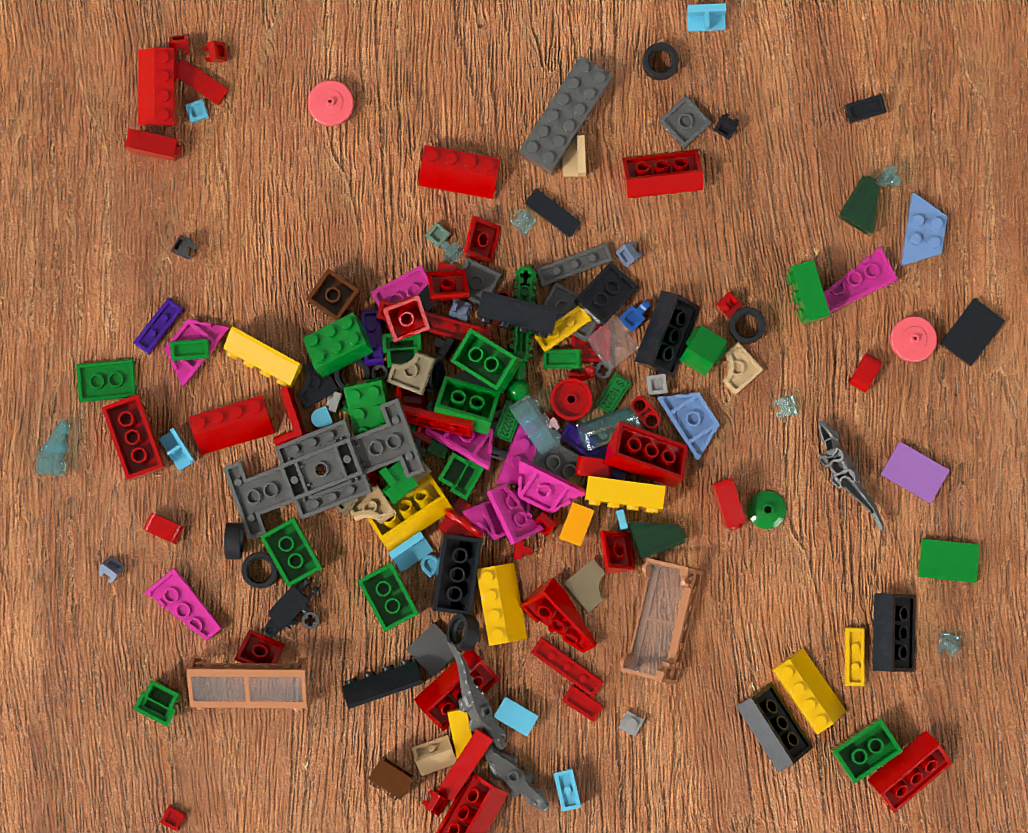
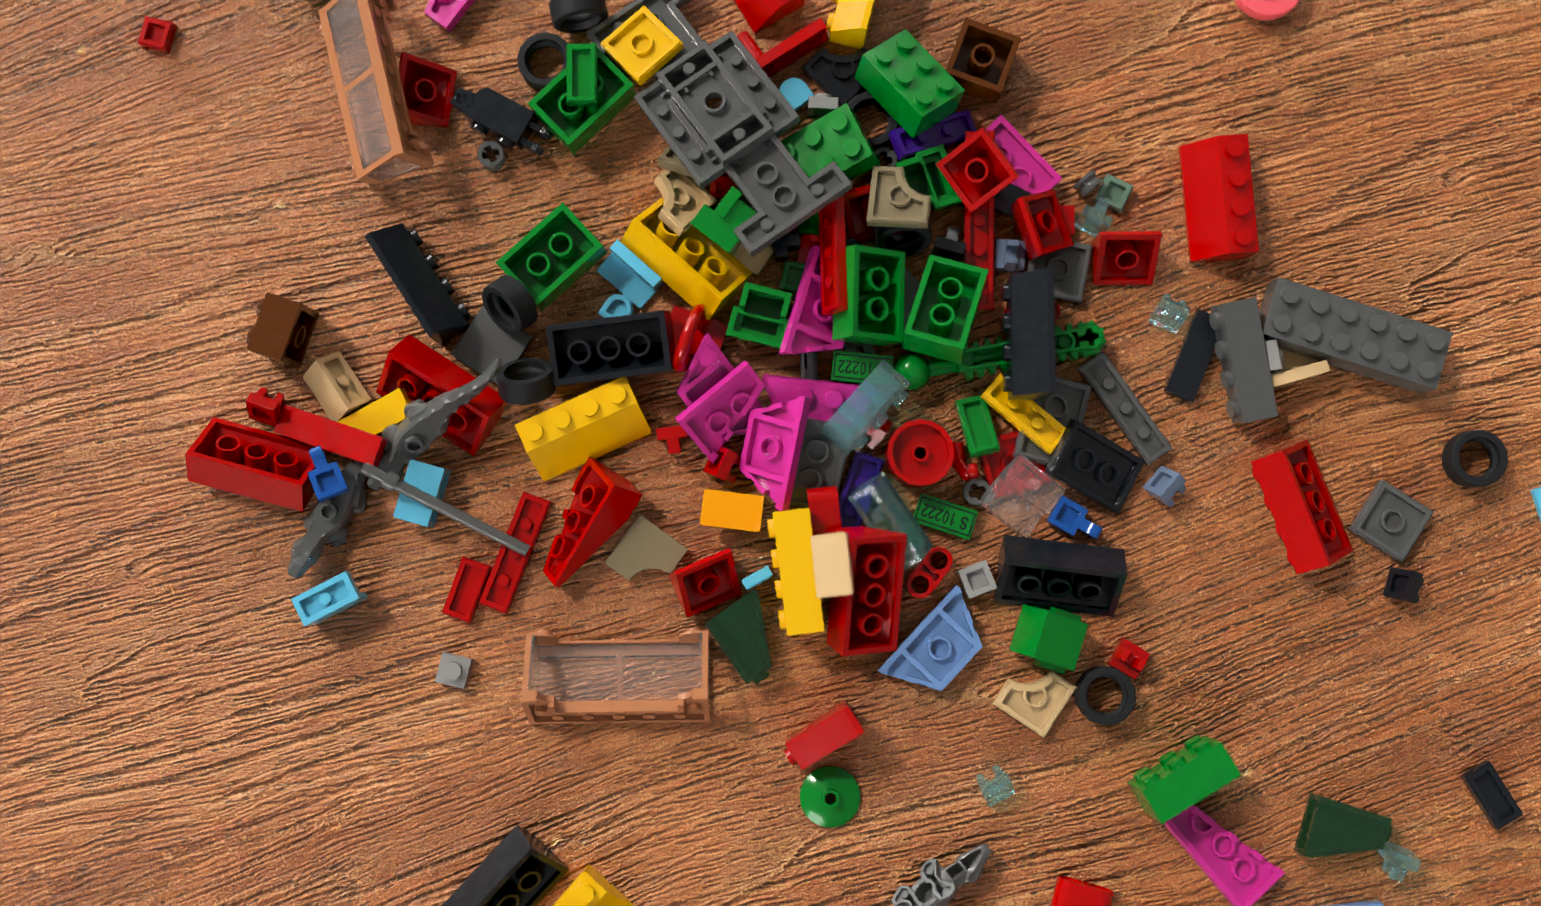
camera: 80 degrees right, 0 degrees up
none -> blue plate [307,446,349,503]
none -> dark grey bar [360,462,530,556]
none -> black tyre [482,275,538,335]
none -> green tile [567,43,598,106]
none -> yellow tile [600,6,684,86]
none -> tan panel [810,532,854,598]
none -> dark grey bush [1073,169,1103,198]
none -> dark grey brick [1209,297,1278,423]
none -> light grey plate [1265,339,1283,374]

